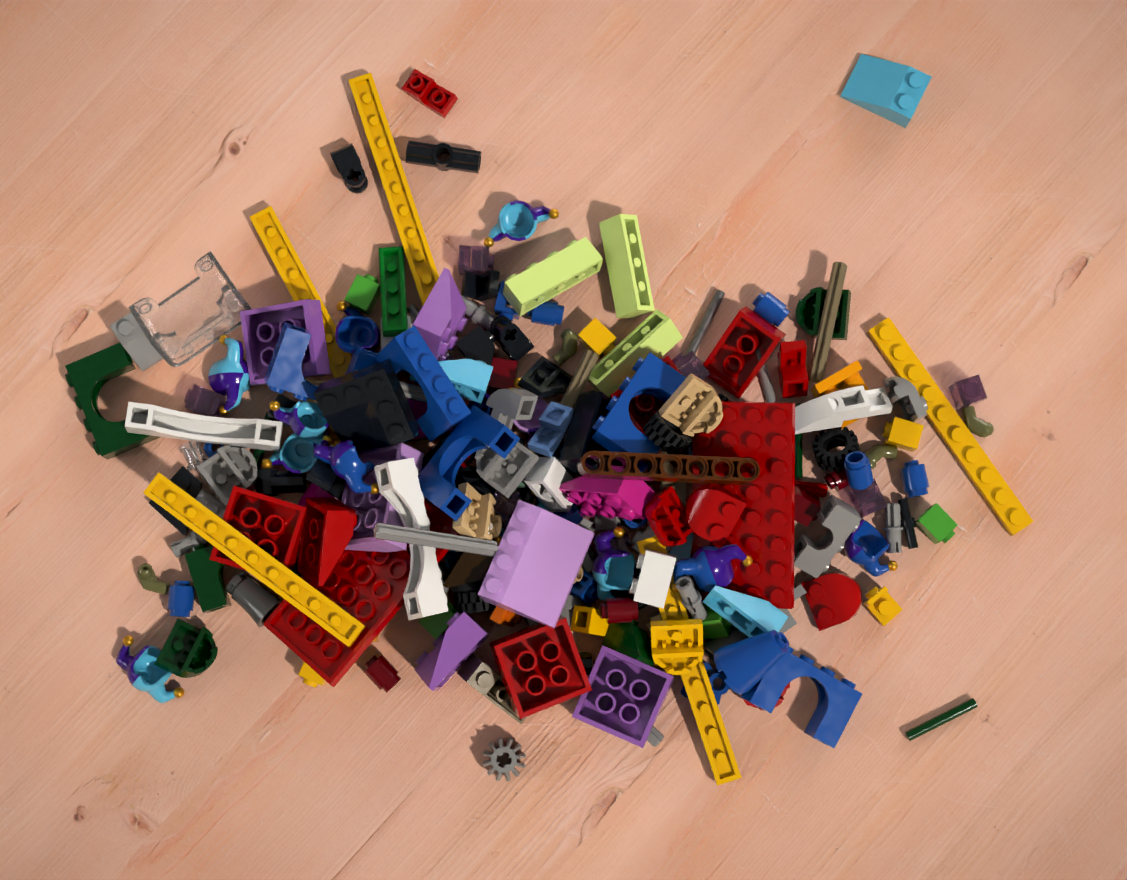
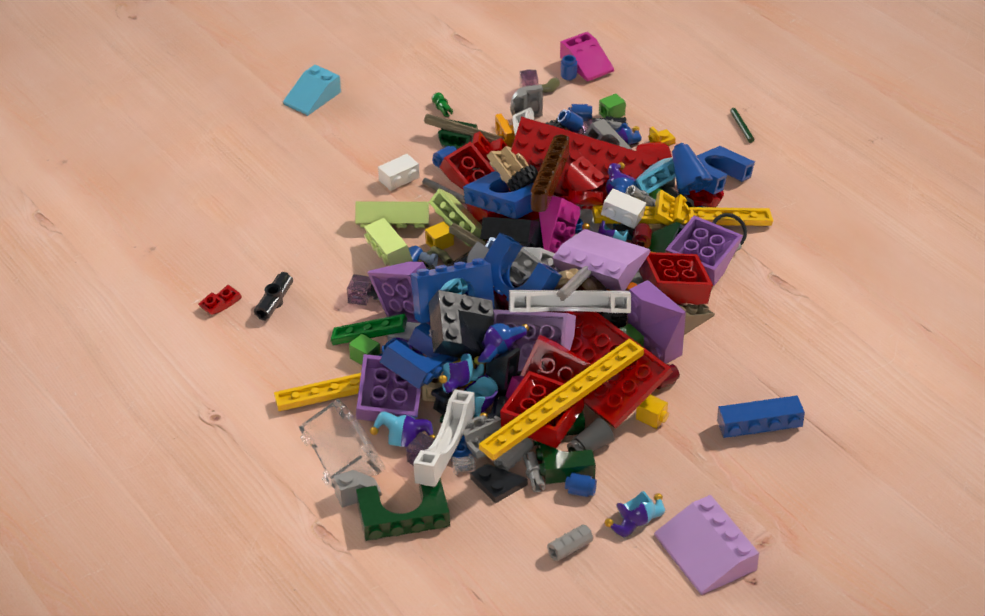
camera: 80 degrees left, 40 degrees down
olive arm [137,563,170,595] -> none
dark green slope [154,619,218,678] -> none
black piece [330,143,368,194] -> none
yellow plate [348,73,439,305] -> none
light grey gear [483,737,526,781] -> none
medium azure piece [484,200,559,248] -> none
yellow plate [867,317,1034,536] -> none
yellow brick [882,417,924,452] -> none
none -> white brick [378,154,420,191]
none -> sand blue wheel [419,251,438,267]
none -> green pin [431,92,453,117]
none -> light grey axle [547,524,593,561]
none -> dark pink slope [560,31,614,81]
none -> blue brick [561,55,577,81]
none -> lavender slope [654,495,759,595]
none -> black piece [712,213,747,245]
none -> blue brick [717,395,805,438]

